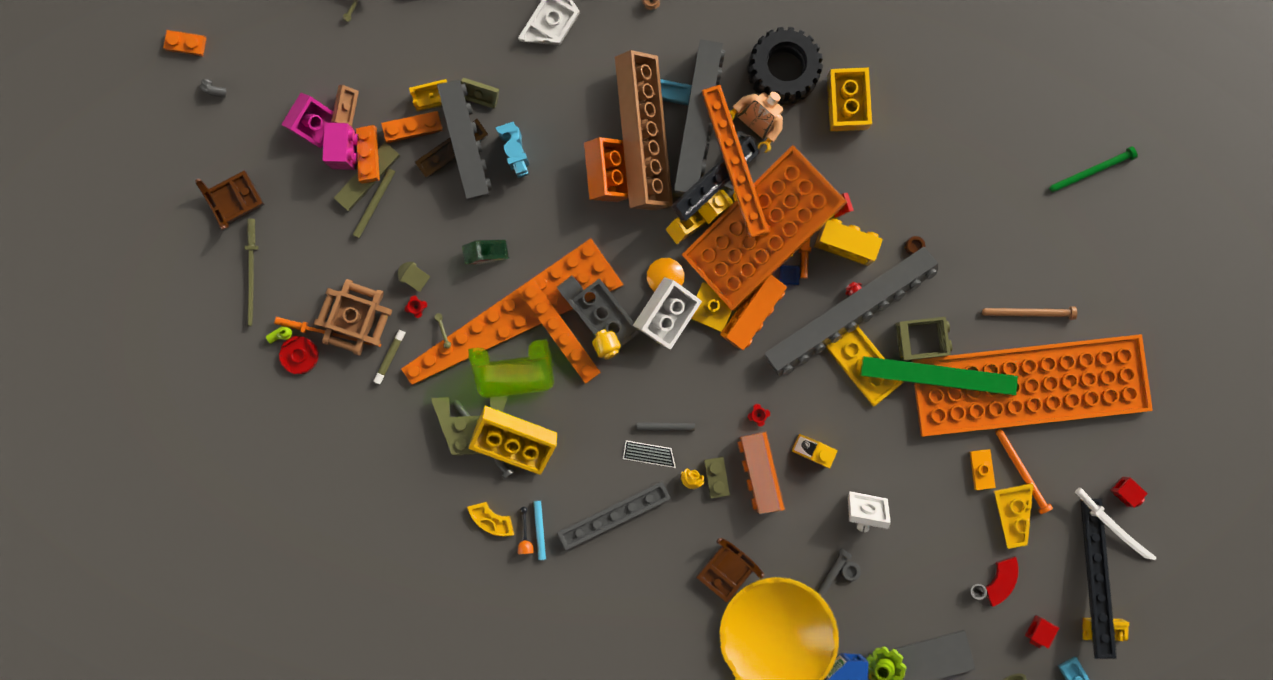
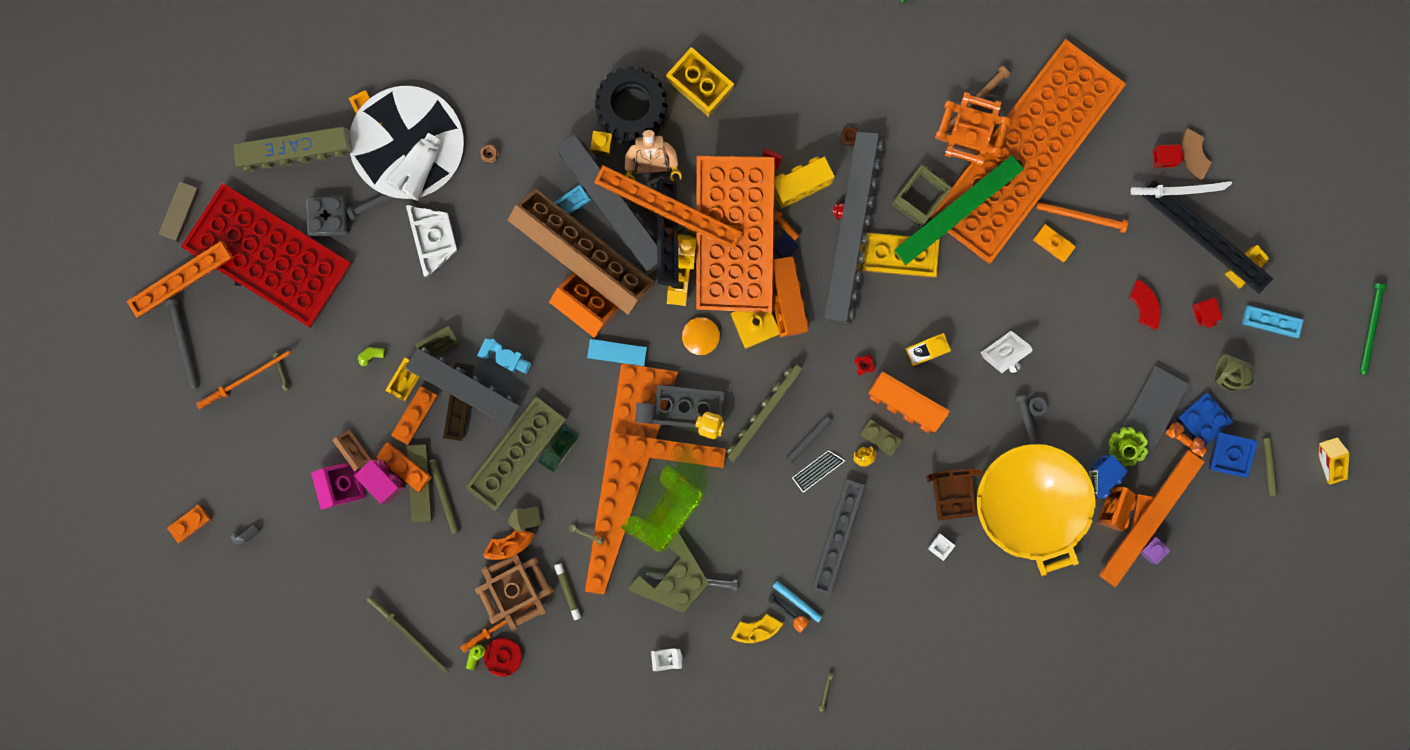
camera: 45 degrees left, 0 degrees up
reddish brown piece [195,170,264,230] -> none
red plate [405,296,428,318] -> none
yellow slope [468,406,557,475] -> none
white brick [633,277,702,350] -> none
light grey hinge [971,584,987,600] -> none
yellow wing [994,483,1034,549] -> none
none -> lime arm [358,347,386,366]
none -> olive plate [465,396,567,511]
none -> orange tile [483,530,535,560]
none -> medium azure tile [587,339,647,366]
none -> yellow brick [590,131,613,157]
none -> white bracket [651,648,683,671]
none -> olive plate [727,365,802,462]
none -> olive hinge [819,672,833,712]
none -> white plate [927,534,955,561]
none -> orange brick [935,92,1012,167]
none -> medium nougat tile [1181,128,1212,180]

